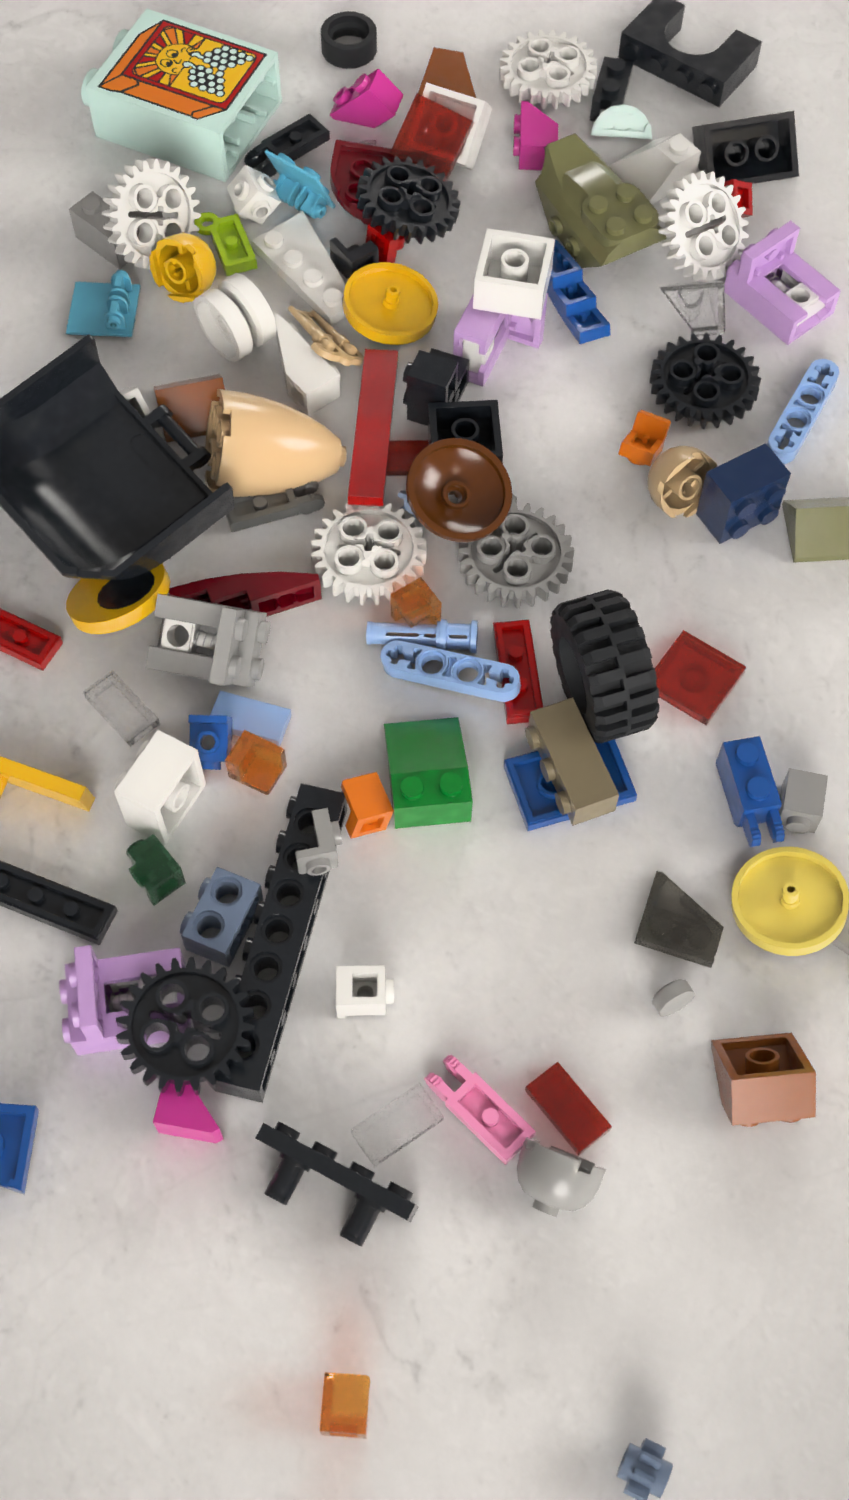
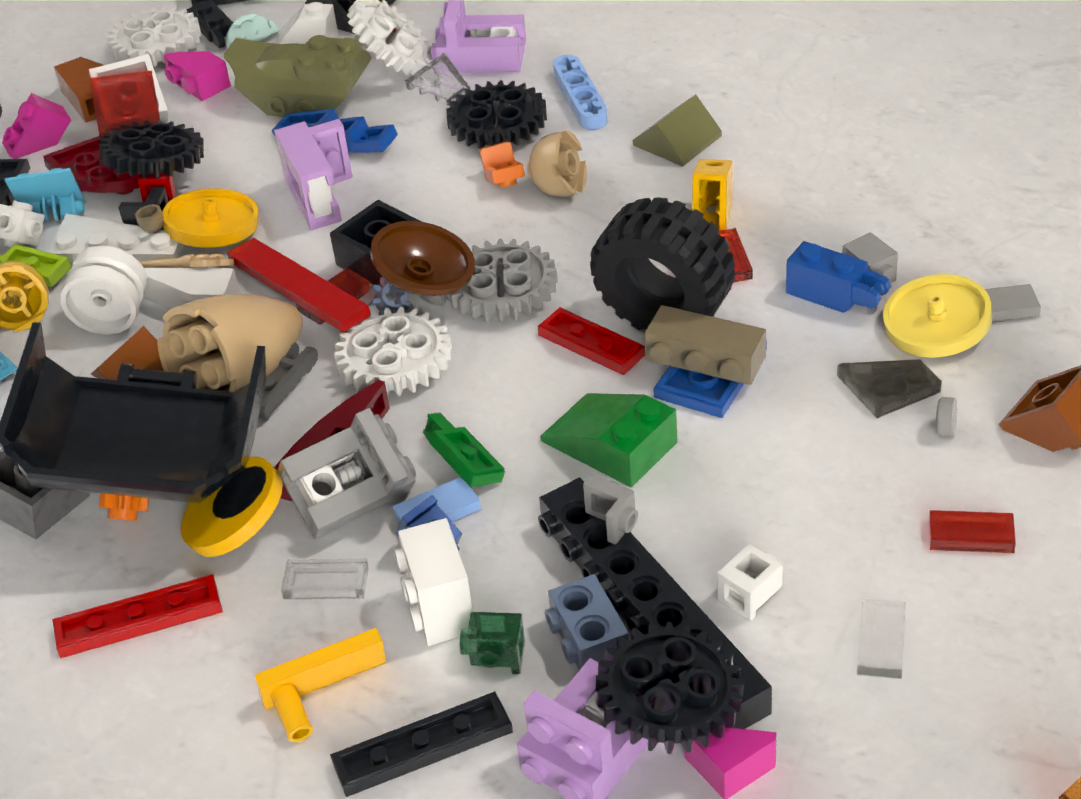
camera: 40 degrees left, 20 degrees down
clear orange panel [225,730,287,795] -> none
black plate [256,1121,418,1247] -> none
orange panel [341,772,394,839] -> none
light blue pin [366,619,478,653] -> none
light blue beam [380,640,521,702] -> none
clear orange panel [390,577,442,628] -> none
black brick [403,348,470,426] -> none
bright pink hinge [424,1055,536,1165] -> none
white brick [473,228,555,320] -> none
light grey cylinder [517,1137,606,1217] -> none
dark blue brick [696,443,791,544] -> none
none -> dark tan hinge [135,204,164,233]
none -> green hinge [423,412,505,487]
none -> yellow torso [692,159,733,235]

